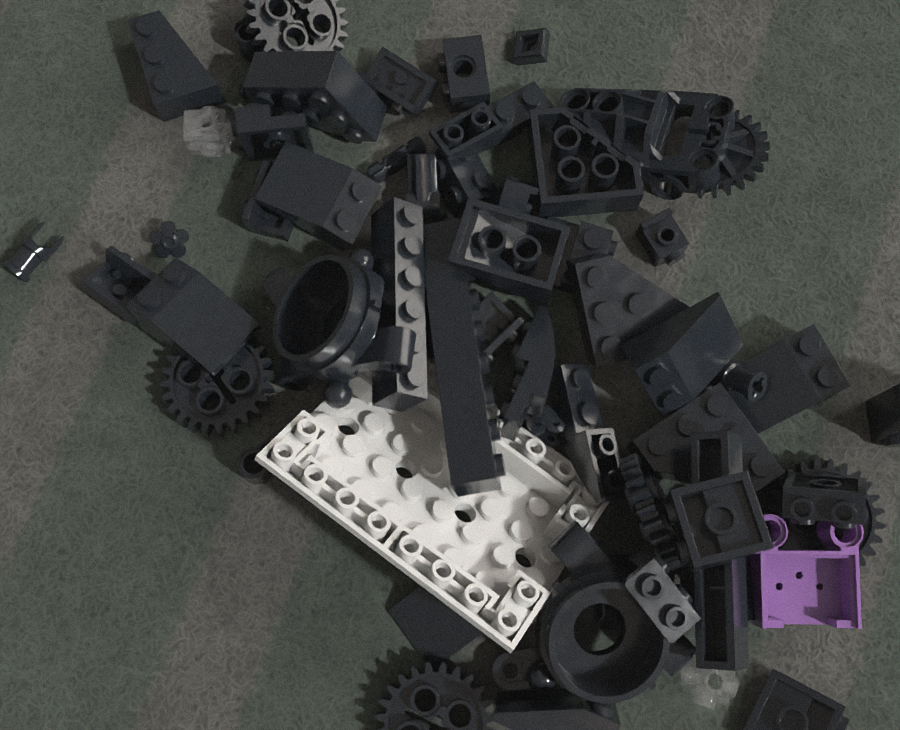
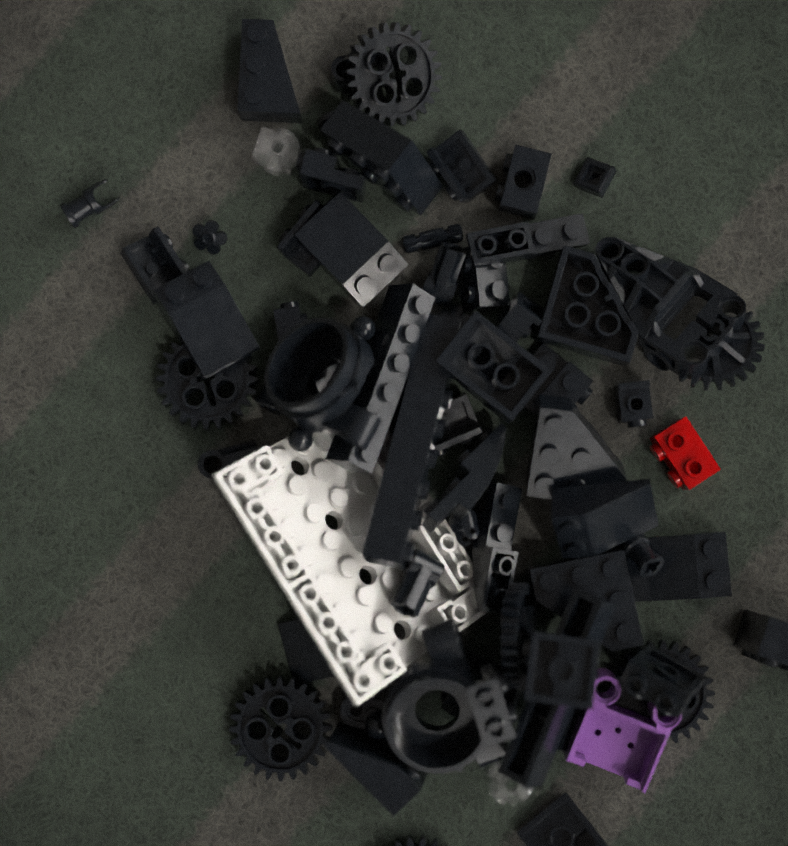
camera: 25 degrees right, 10 degrees up
none -> black piece [391,548,445,618]
none -> red brick [649,416,721,490]

